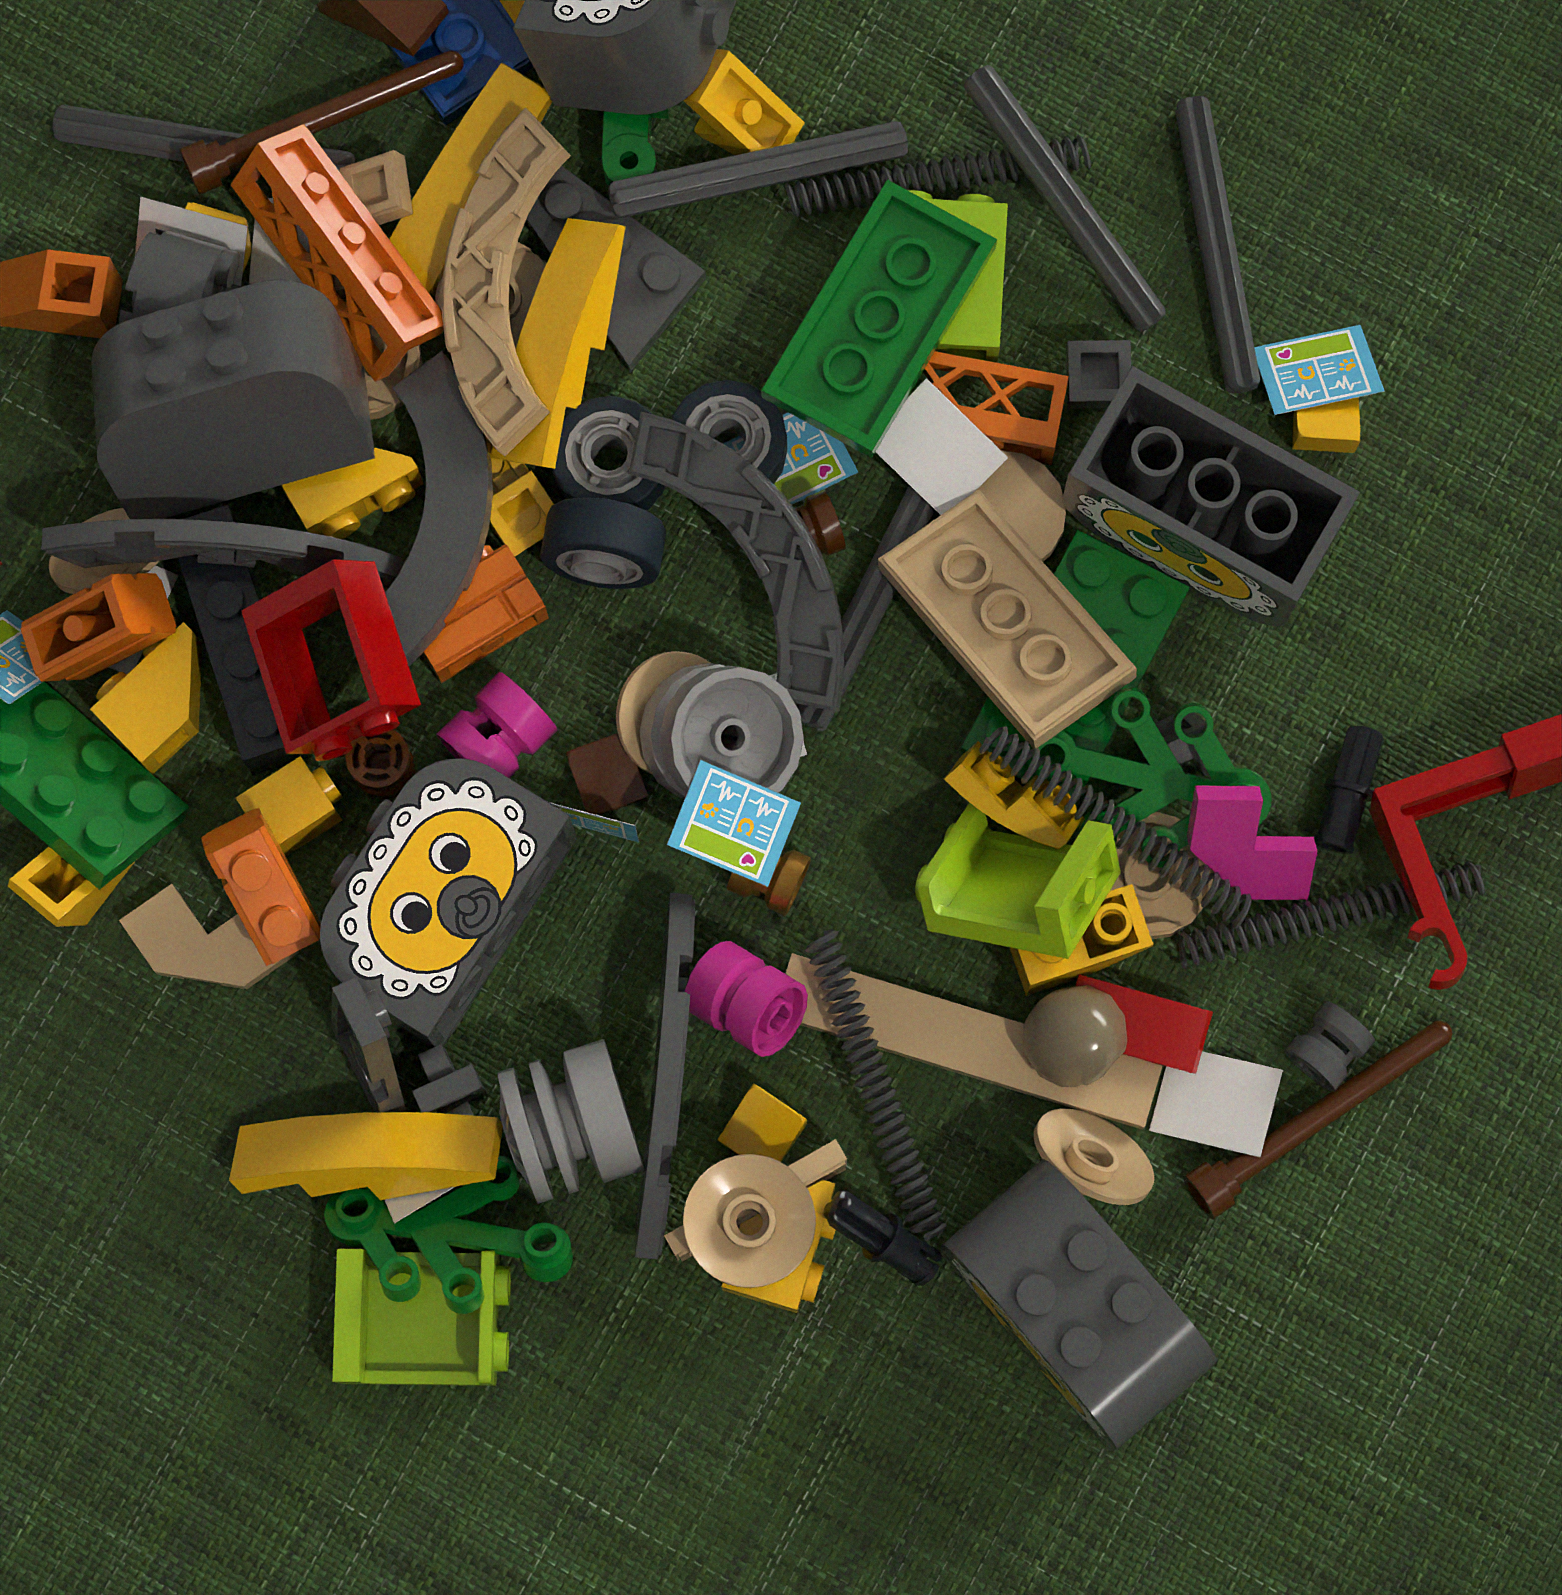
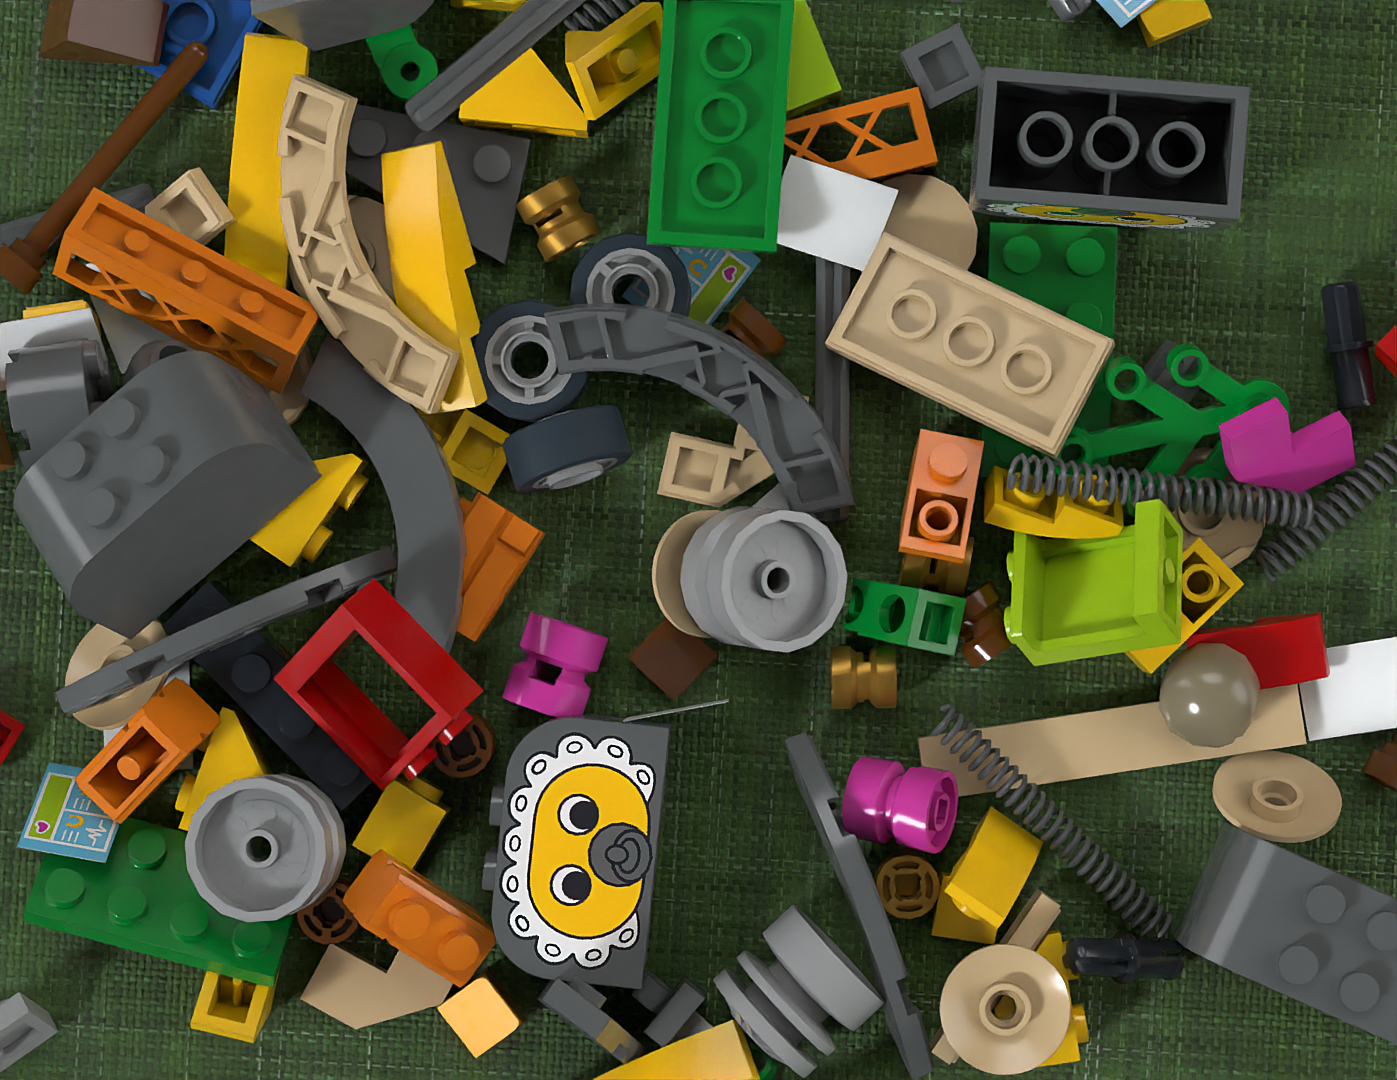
camera: 30 degrees left, 10 degrees up
sticker [667,760,801,887] -> none
none -> light grey wheel [185,773,346,923]
none -> reddish brown wheel [297,875,360,944]
none -> slope [437,968,526,1058]
none -> yellow slope [459,48,591,138]
none -> pearl gold wheel [516,175,602,262]
none -> yellow slope [565,2,663,120]
none -> tan tile [657,396,809,508]
none -> green leg [843,578,967,656]
none -> pearl gold wheel [874,850,940,919]
none -> orange slope [898,429,984,564]
none -> pearl gold wheel [899,536,974,598]
none -> yellow slope [944,806,1043,929]
none -> reddish brown wheel [959,581,1013,669]

